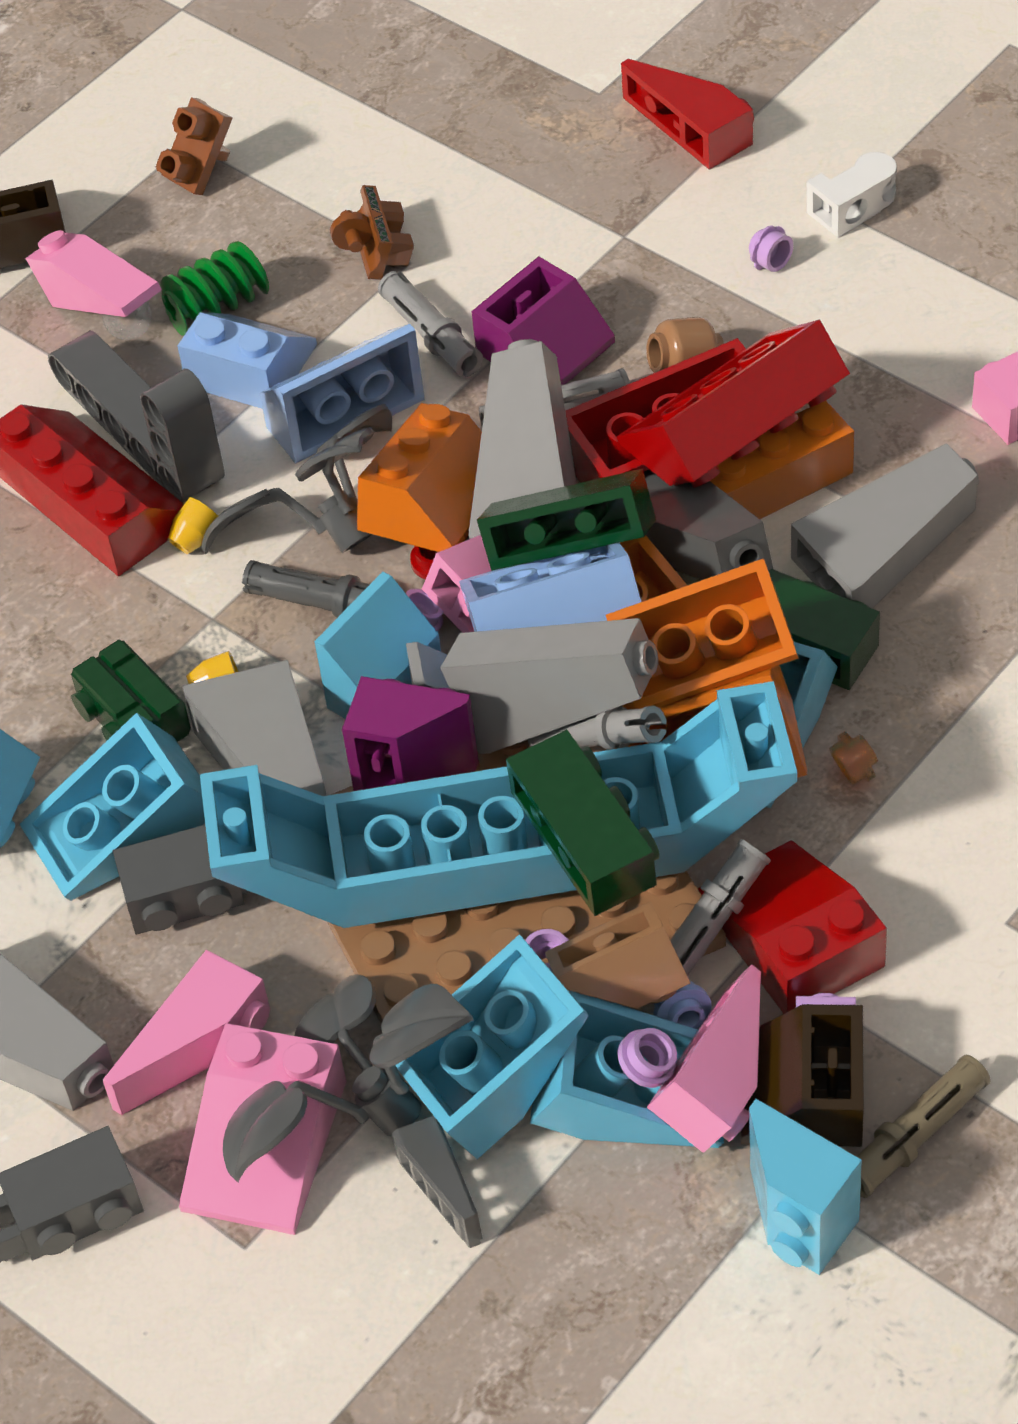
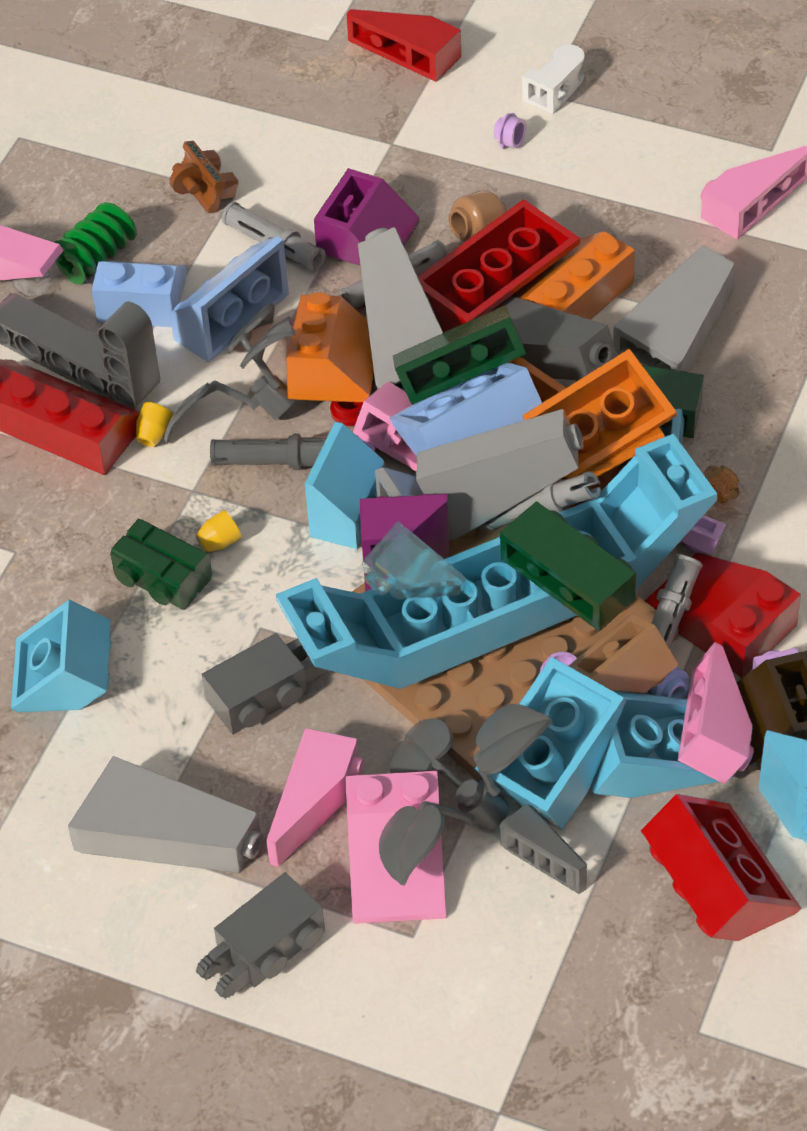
camera: 20 degrees left, 0 degrees up
medium azure slope [19,713,205,901] -> none
dark orange hips [155,97,233,195] -> none
light grey slope [183,660,326,796] -> none
red slope [616,319,850,488] -> none
lavender plate [618,1028,677,1088] -> none
none -> clear light blue slope [363,521,466,599]
none -> red slope [640,794,801,941]
none -> lavender plate [680,515,726,555]

